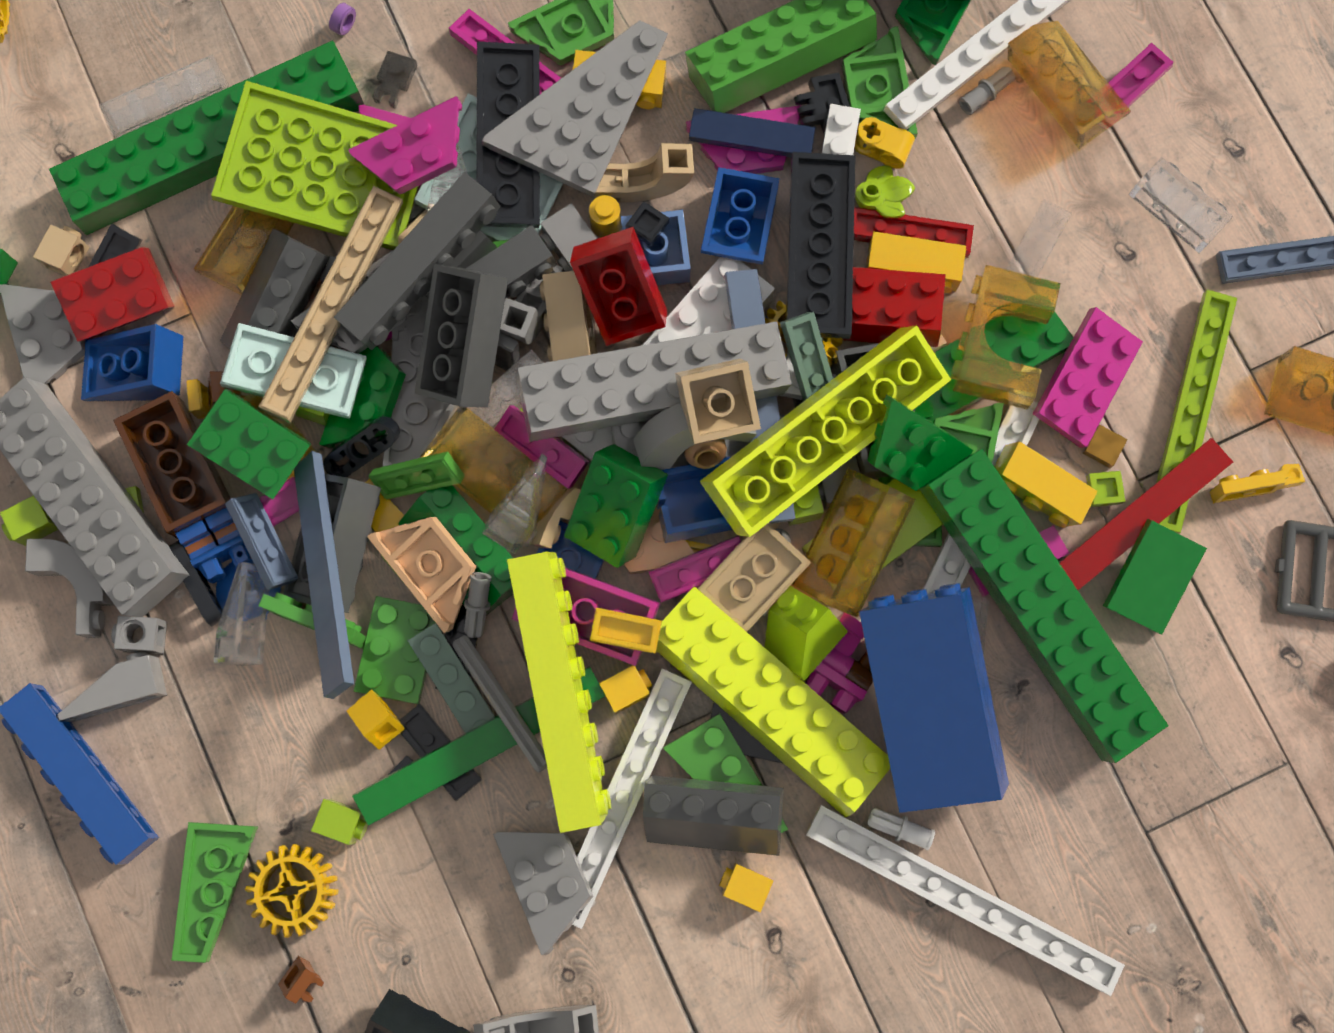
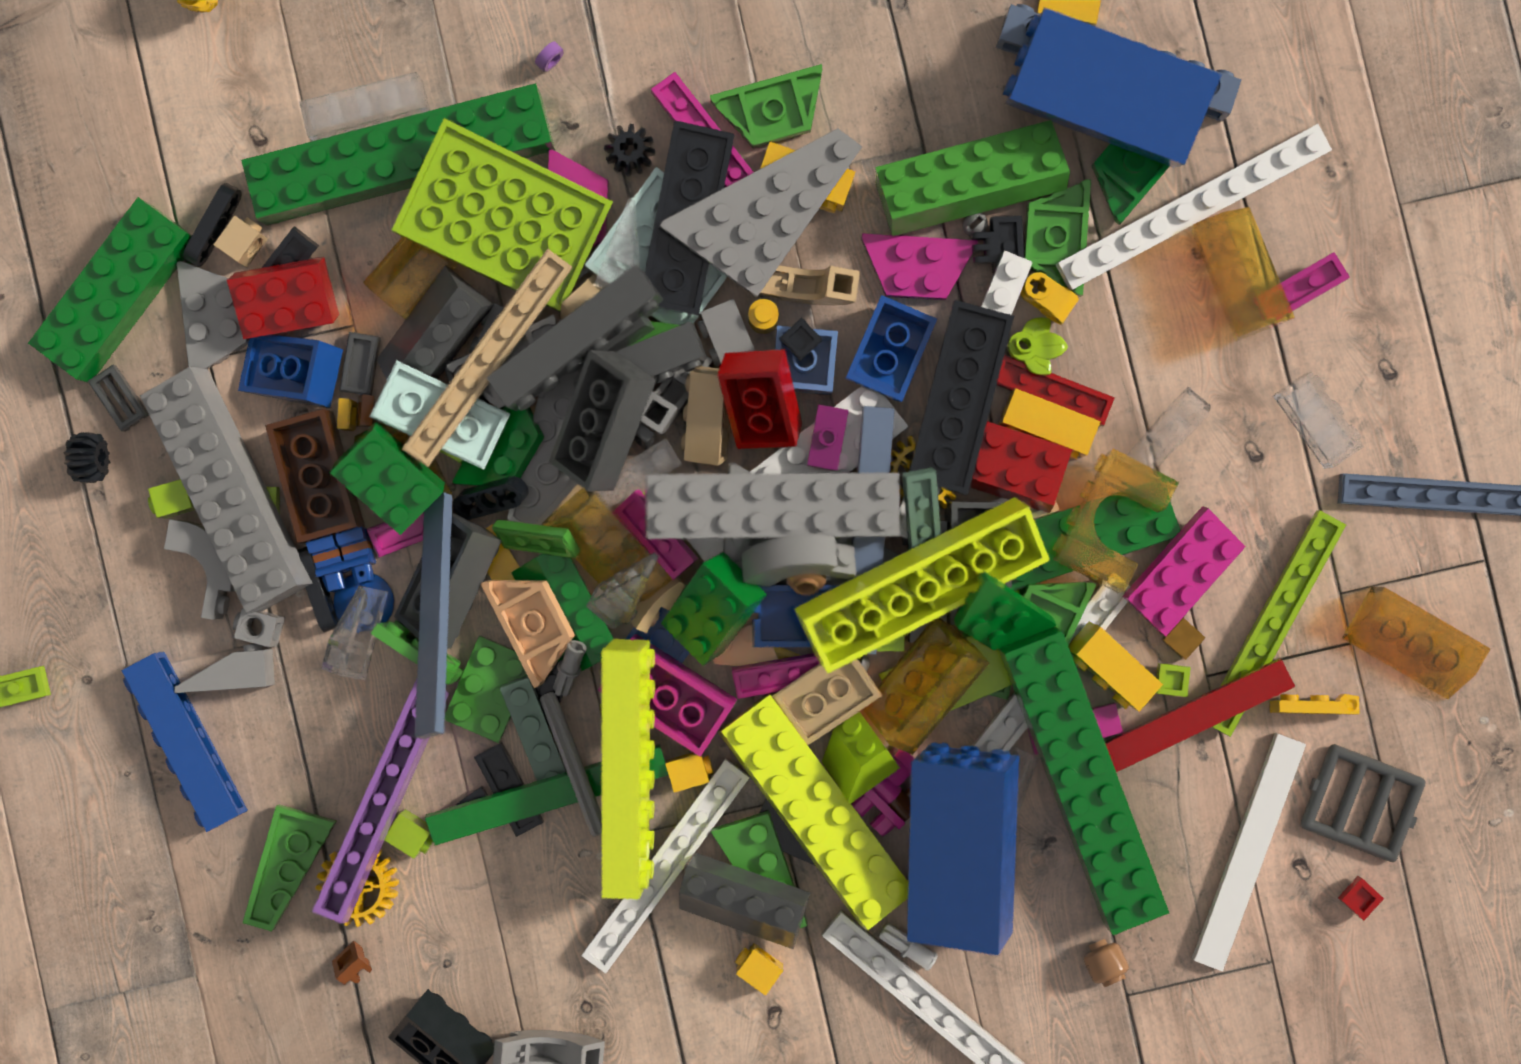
camera: 15 degrees right, 10 degrees up
sand blue tile [225,493,298,591] -> none
yellow brick [346,690,405,750] -> none
dark pink wing [349,96,462,195] -> none
clear smoke plate [372,51,418,109] -> none
light grey wing [493,832,593,956] -> none
yellow tile [590,608,662,654] -> none
tan slope [675,358,761,444] -> none
dark blue tile [689,108,815,157] -> none
light grey axle [959,67,1016,115] -> none
green tile [1103,519,1207,635] -> none
none -> black beam [183,183,242,267]
none -> medium lavender brick [312,678,449,924]
none -> dark grey tile [339,332,381,395]
none -> black gear [604,123,656,177]
none -> magenta plate [807,404,849,471]
none -> light grey hinge [963,213,988,237]
none -> medium nougat head [1083,939,1129,987]
none -> white tile [1192,733,1306,972]

